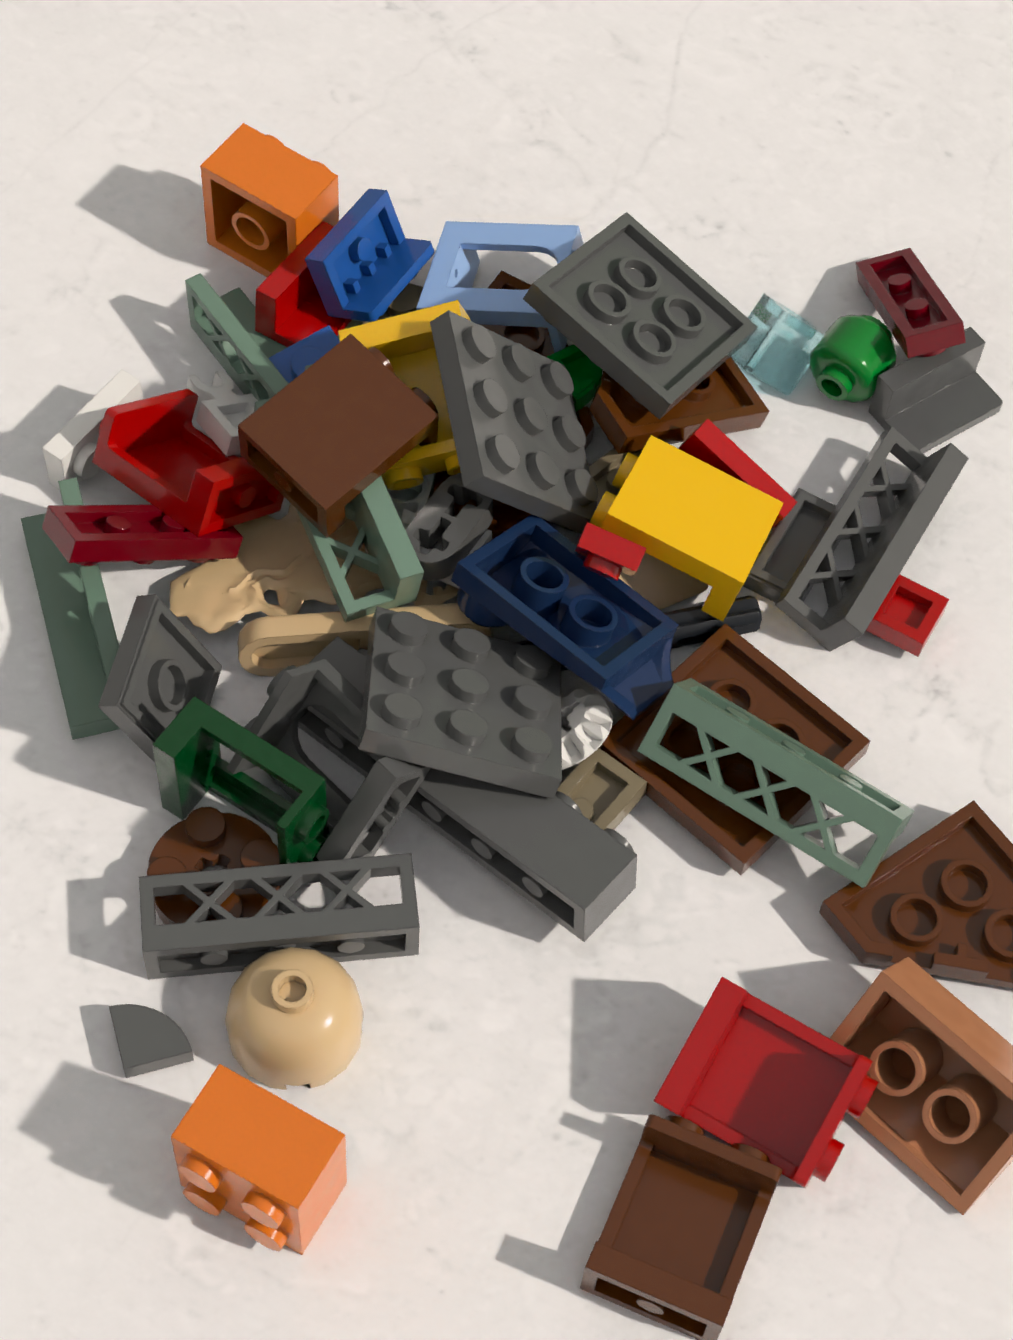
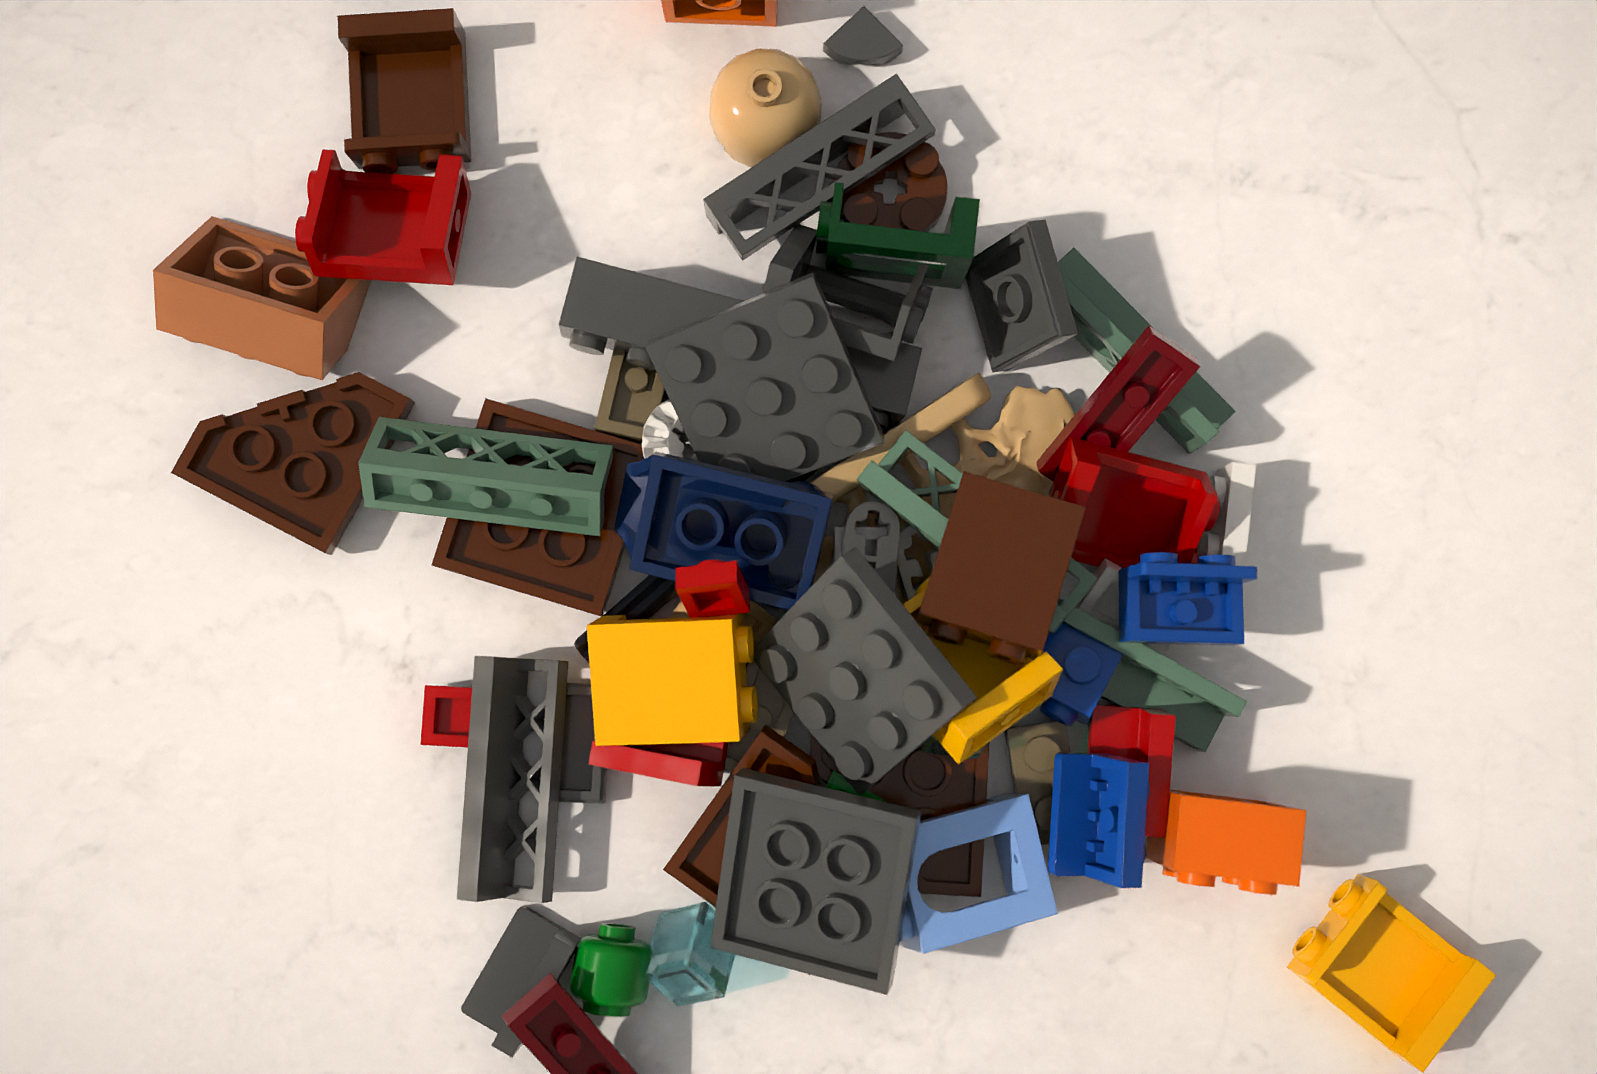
camera: 155 degrees right, 25 degrees up
none -> blue bracket [1118,552,1257,646]
none -> yellow panel [1287,874,1496,1073]

